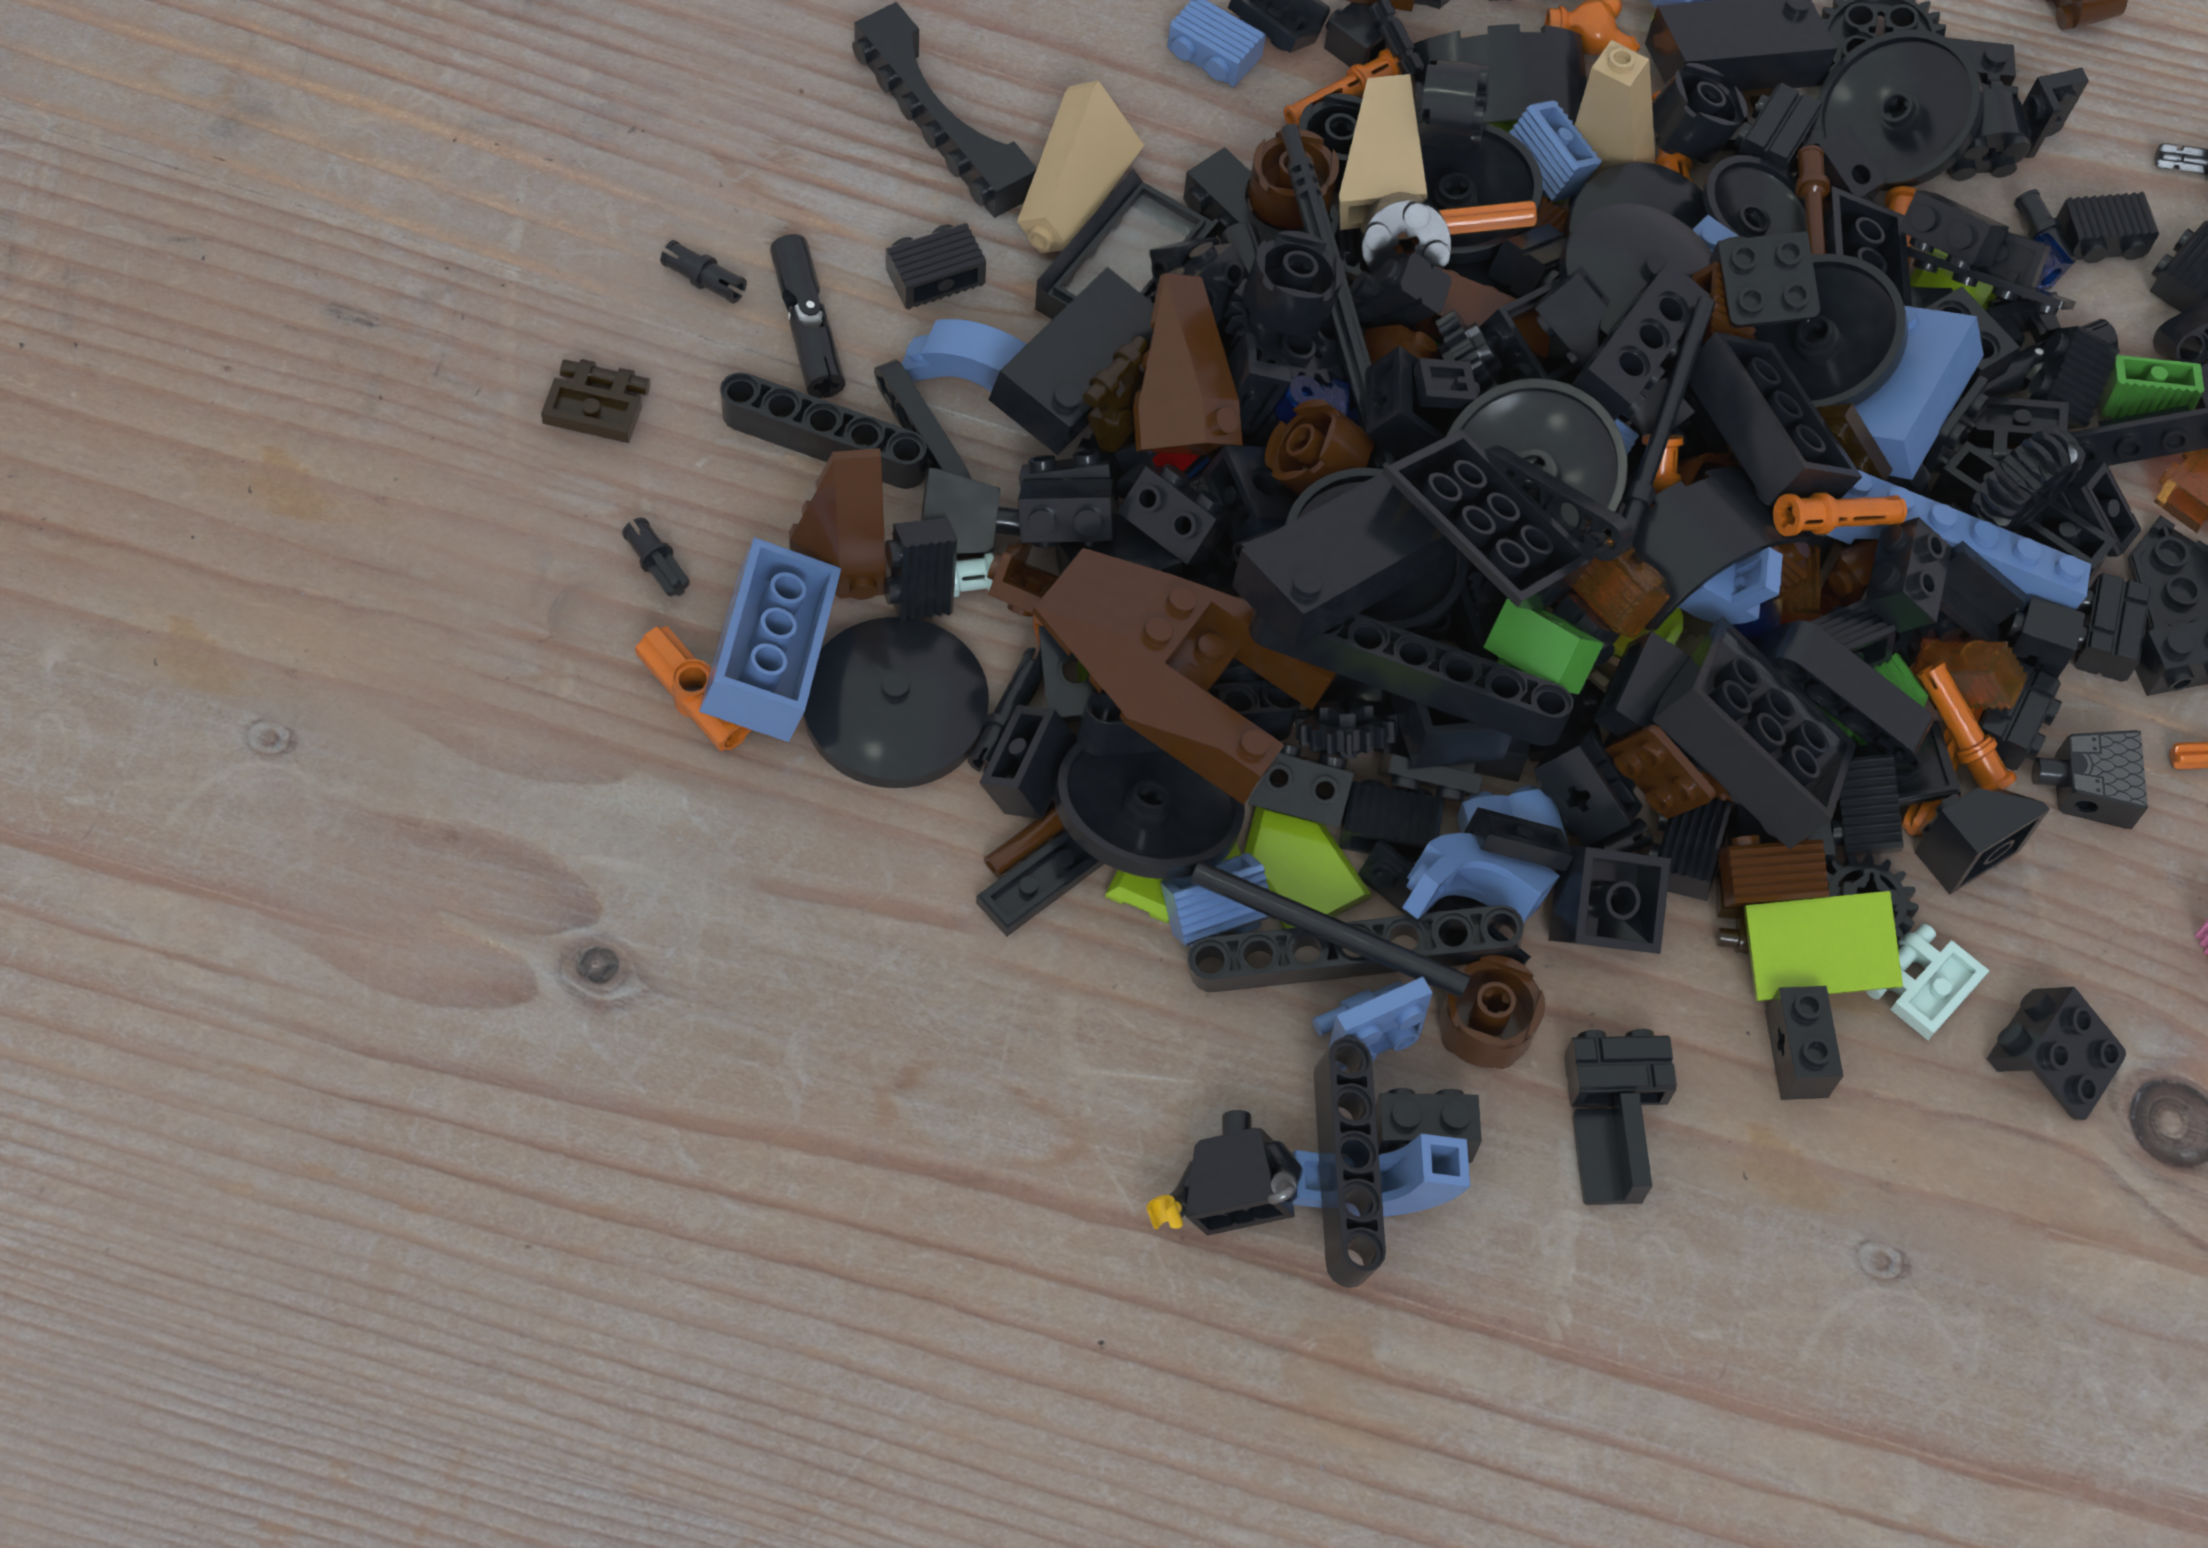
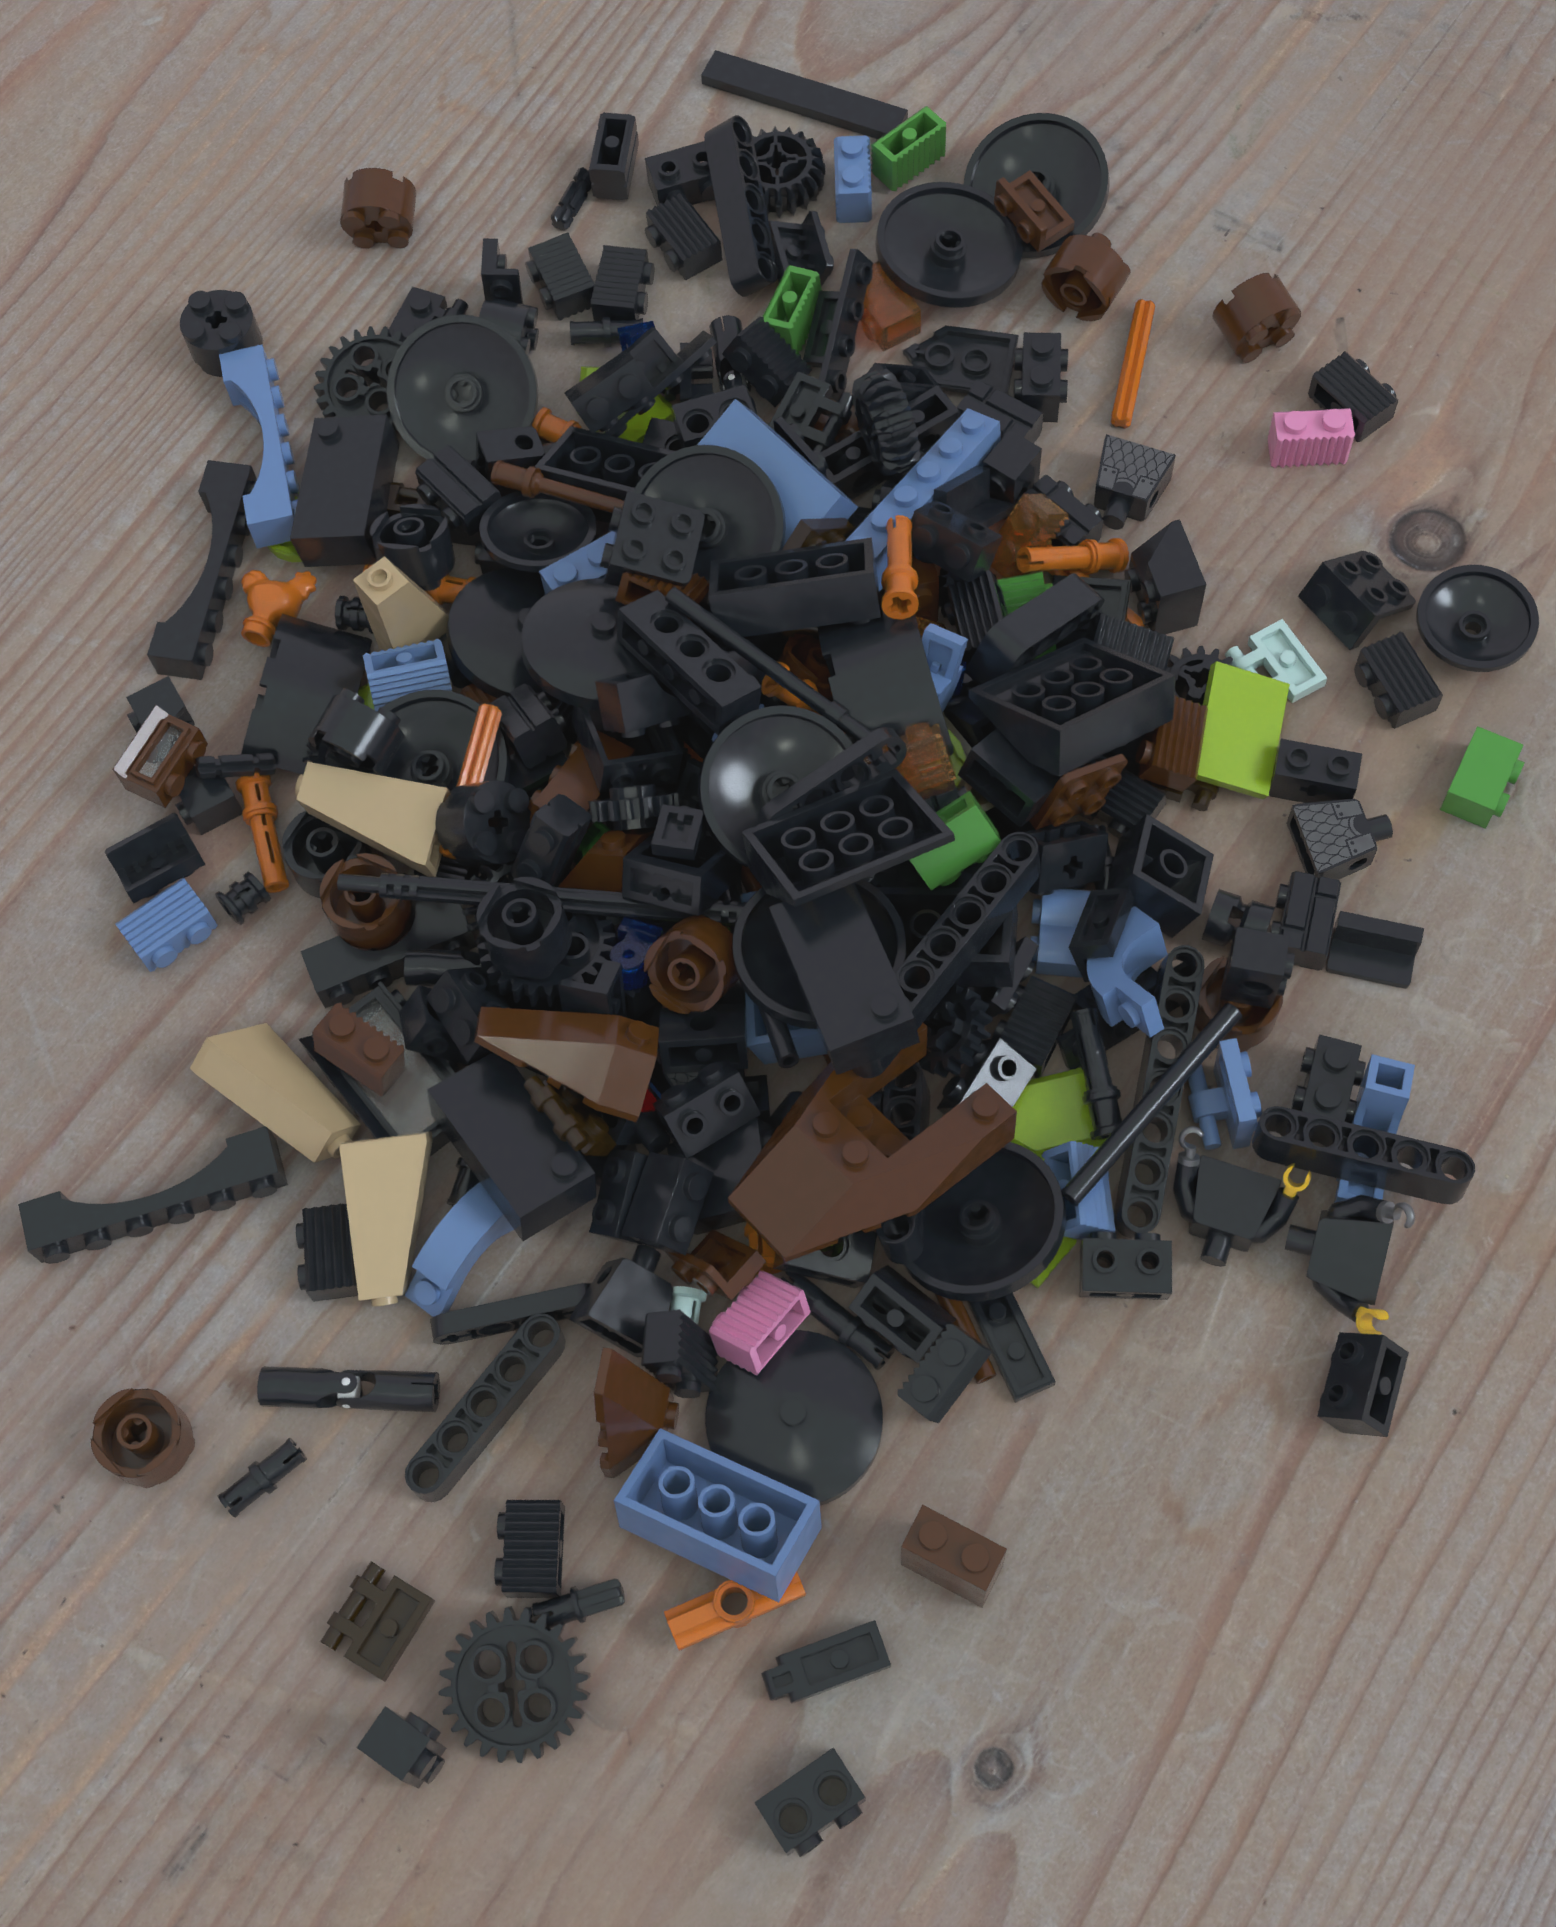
camera: 60 degrees left, 5 degrees up
none -> reddish brown brick [91,1388,195,1488]
none -> black bush [215,871,271,925]
none -> reddish brown brick [312,1003,405,1097]
none -> tan slope [339,1131,433,1306]
none -> black brick [356,1706,447,1788]
none -> black gear [439,1606,591,1763]
none -> black brick [494,1500,565,1599]
none -> black brick [525,232,595,320]
none -> bright pink brick [709,1271,811,1375]
none -> black brick [754,1747,866,1857]
none -> black hinge [761,1620,891,1704]
none -> black brick [897,1324,992,1423]
none -> reddish brown brick [901,1504,1007,1608]
none -> black pin [1070,1008,1122,1140]
none -> black brick [1080,1231,1172,1300]
none -> black torso [1173,1126,1312,1267]
none -> black wheel [1202,889,1275,947]
none -> black brick [1220,927,1295,1009]
none -> torso [1286,799,1393,880]
none -> black brick [1317,1332,1409,1437]
none -> black brick [1354,631,1443,729]
none -> black dish [1416,565,1539,672]
none -> bright green brick [1440,726,1525,829]

